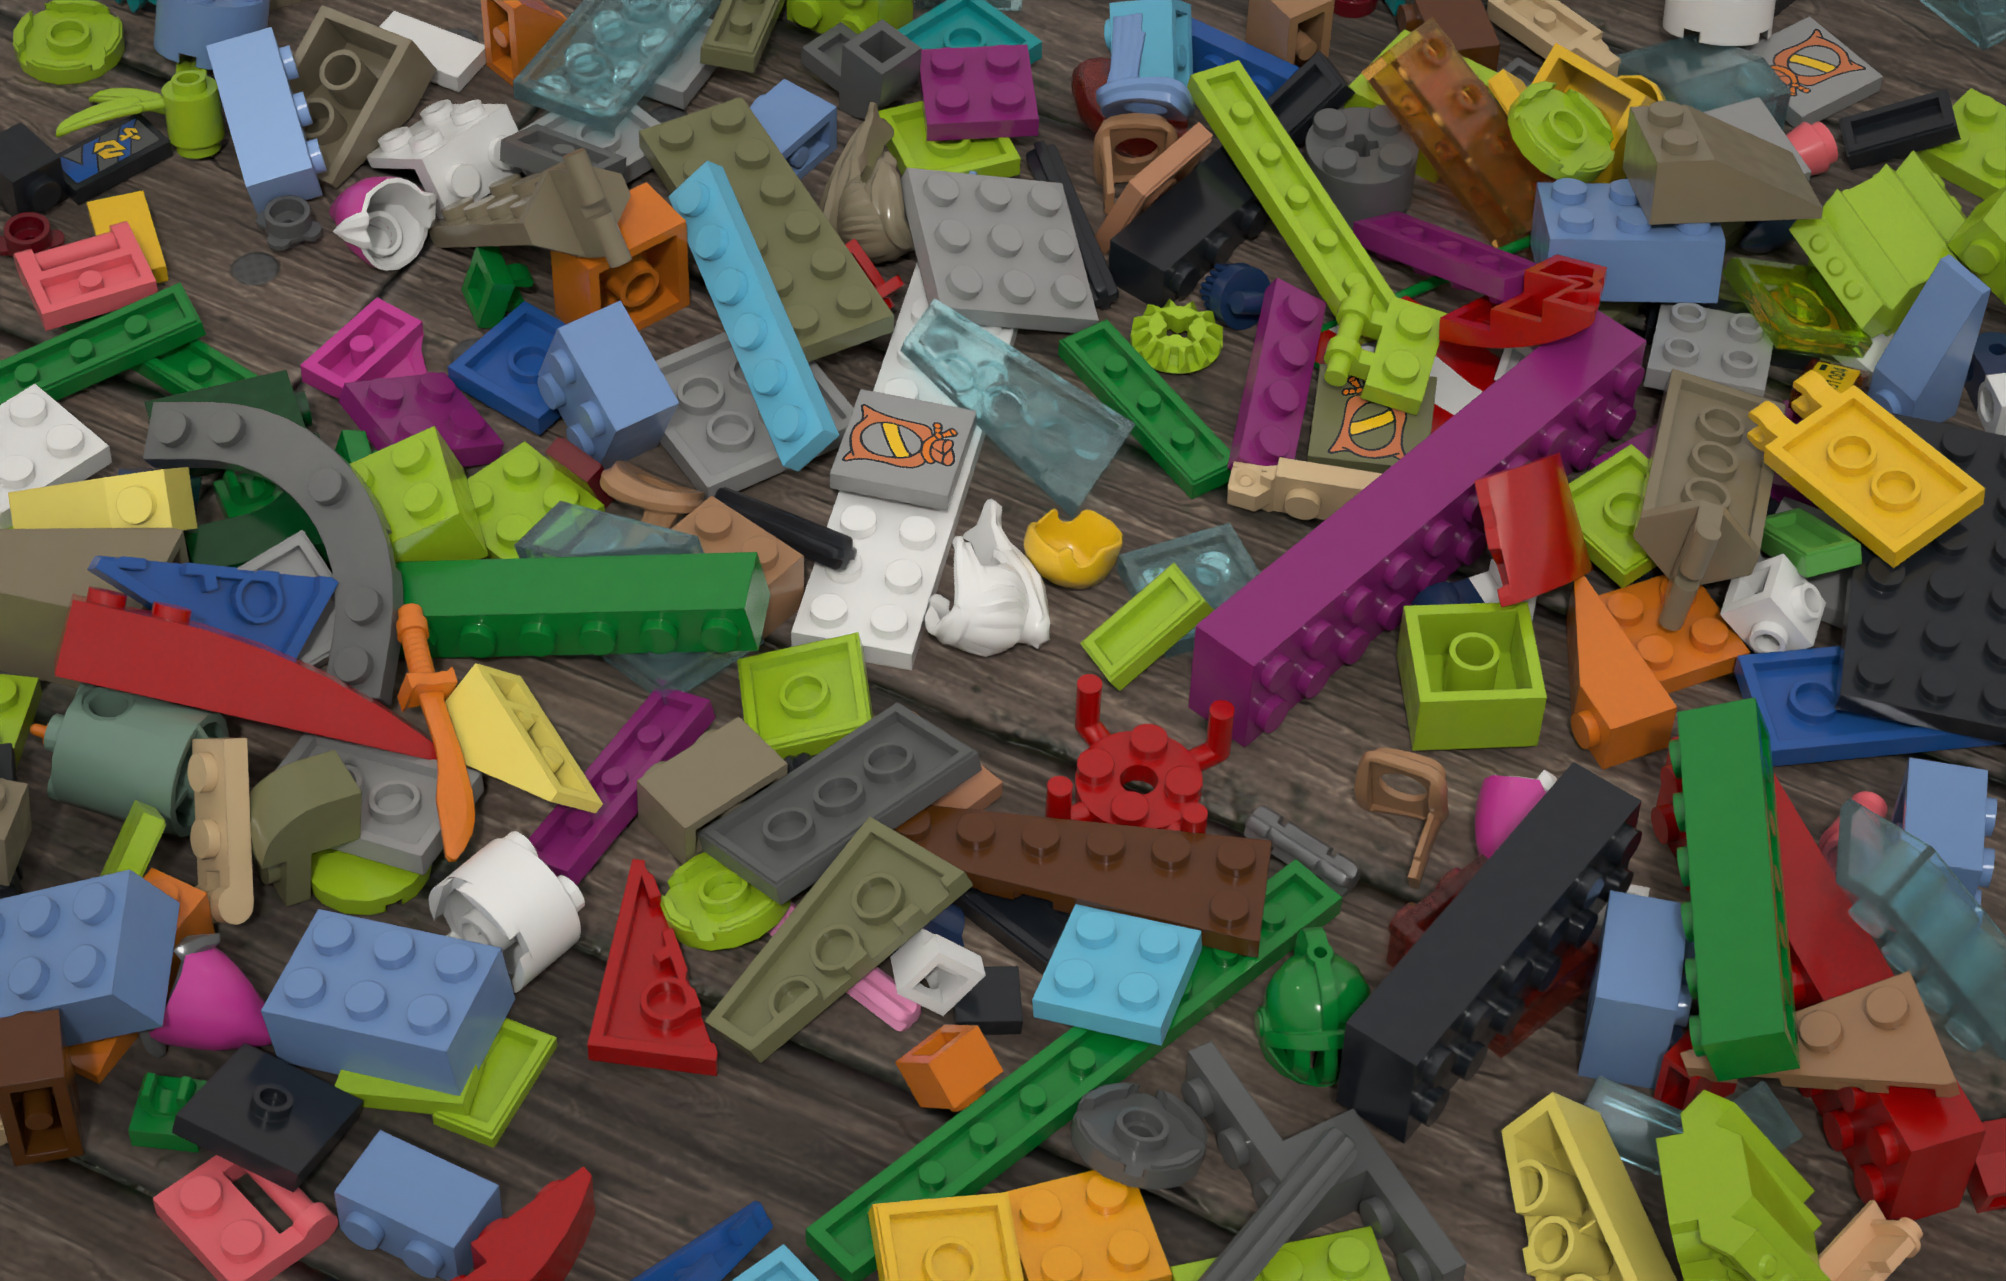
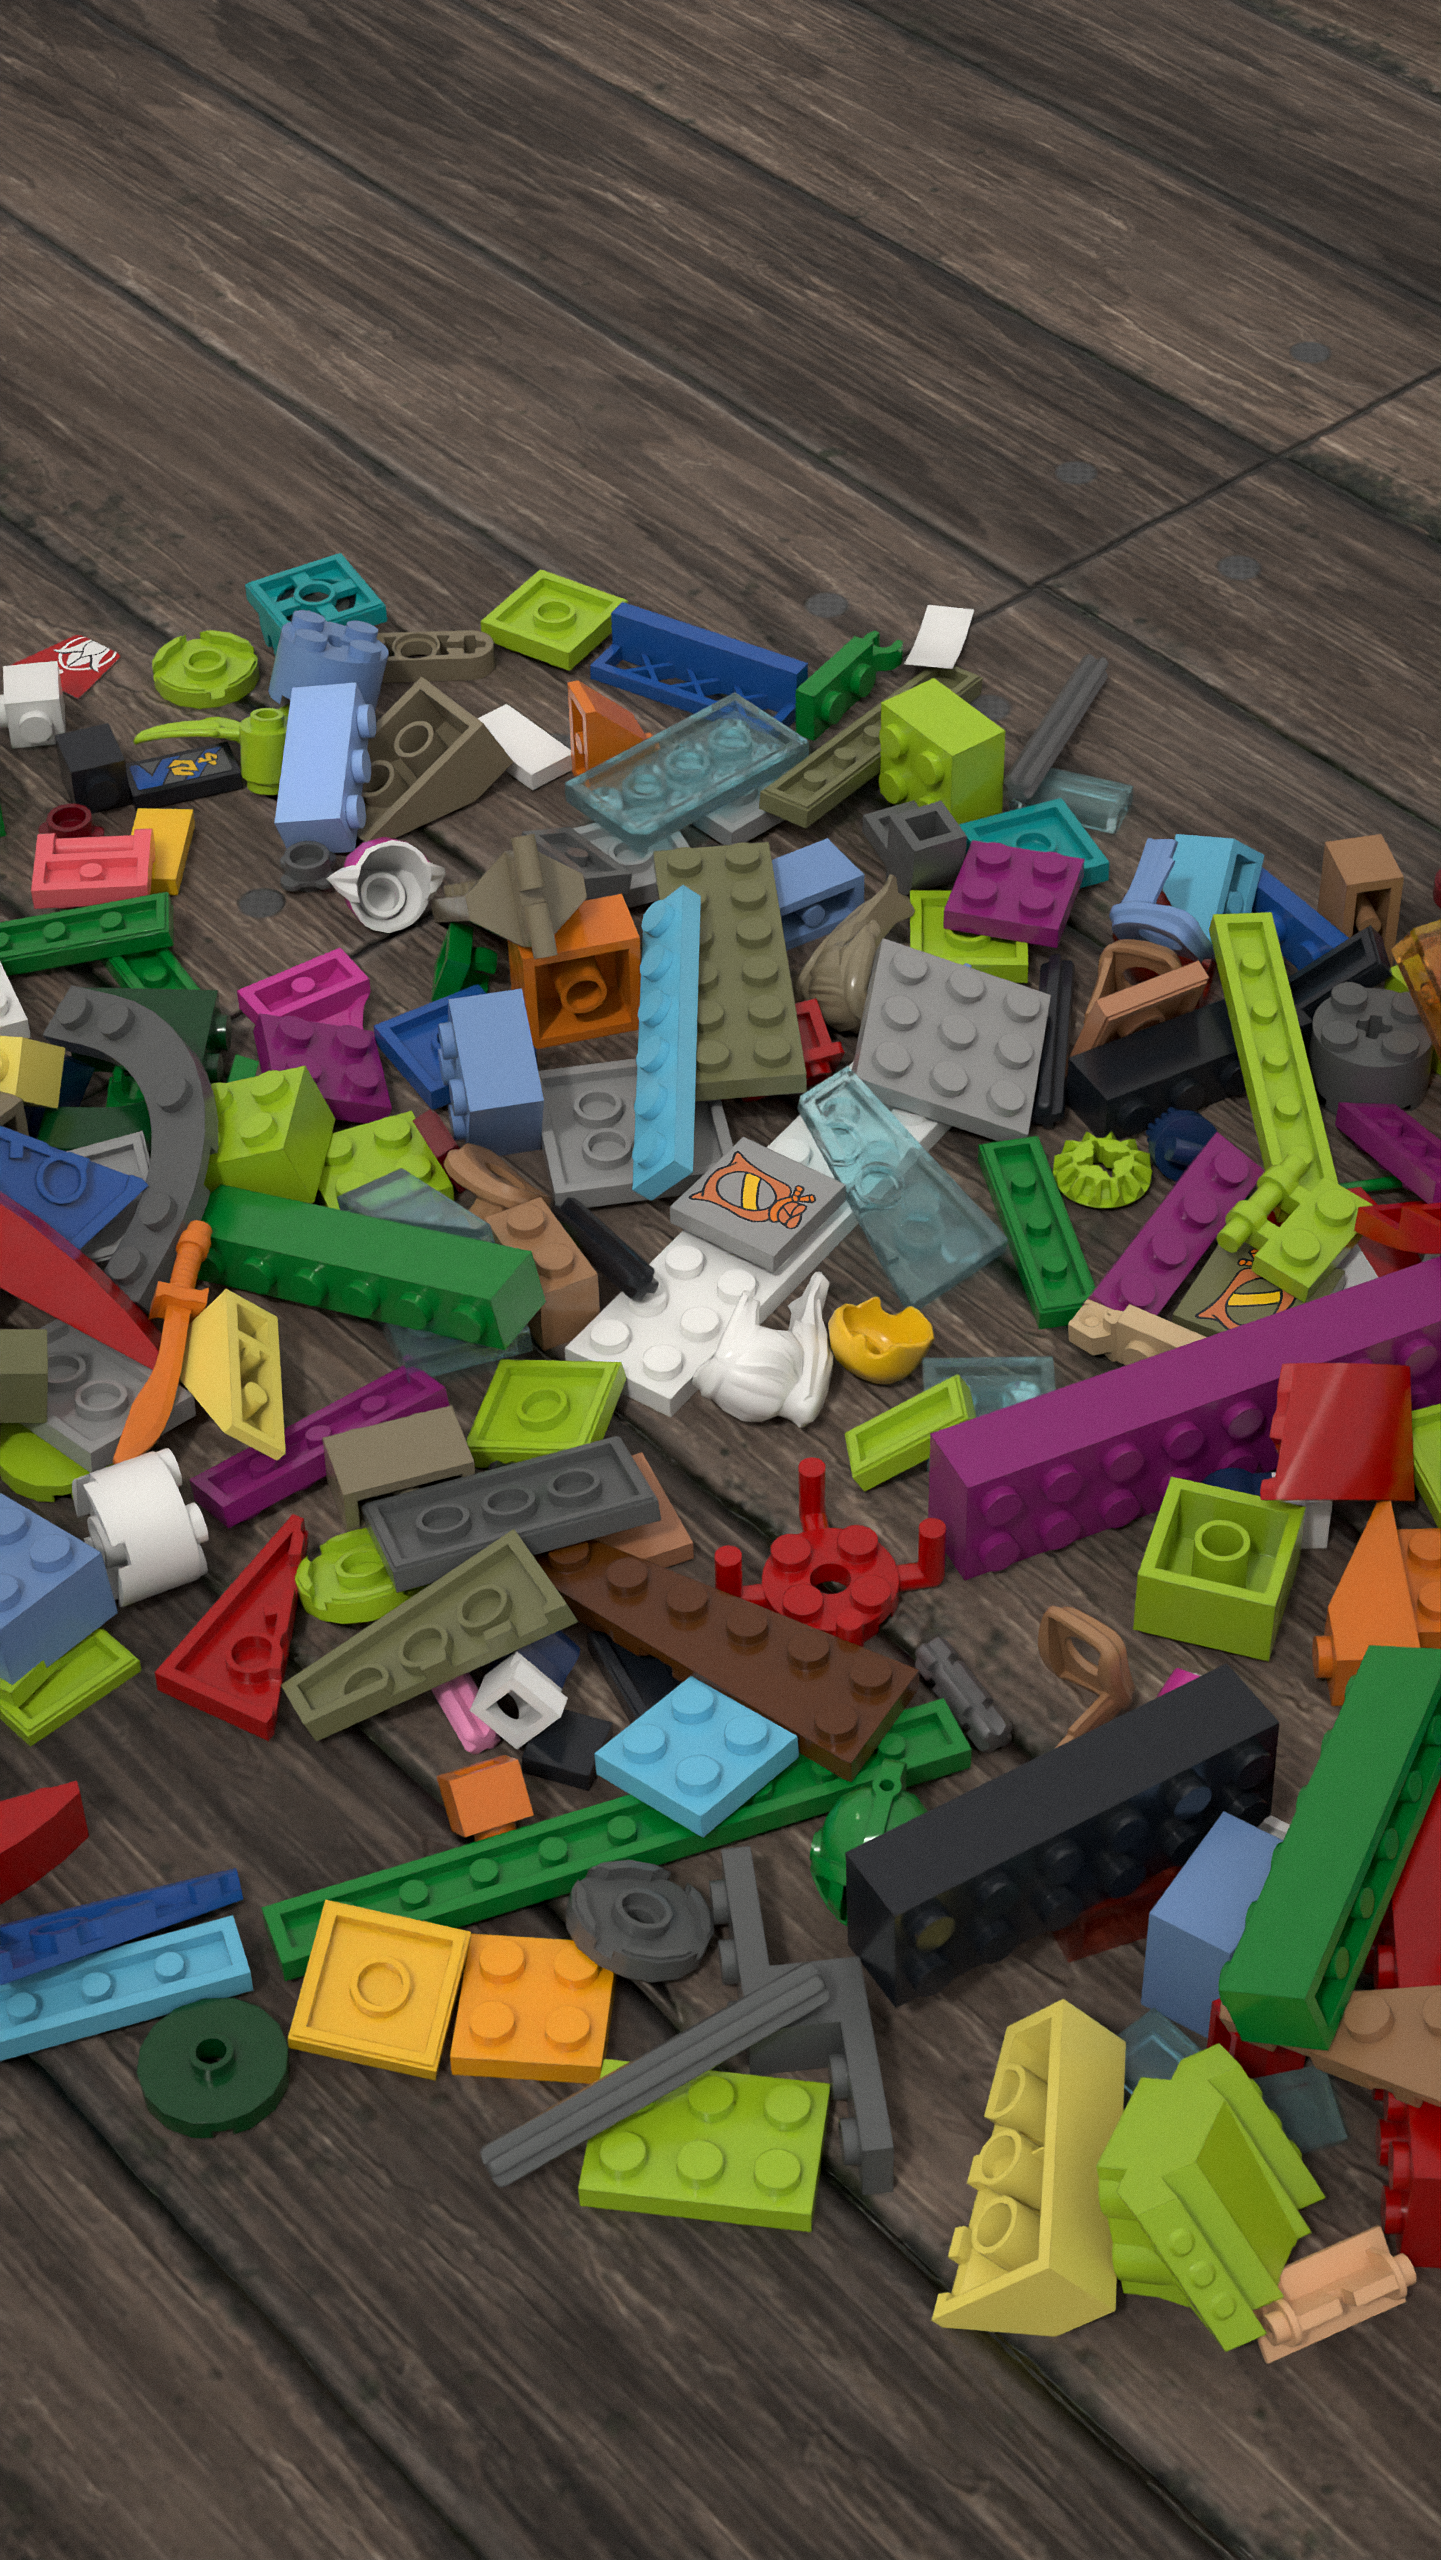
camera: 25 degrees right, 5 degrees down
white bracket [366,99,522,219] -> none

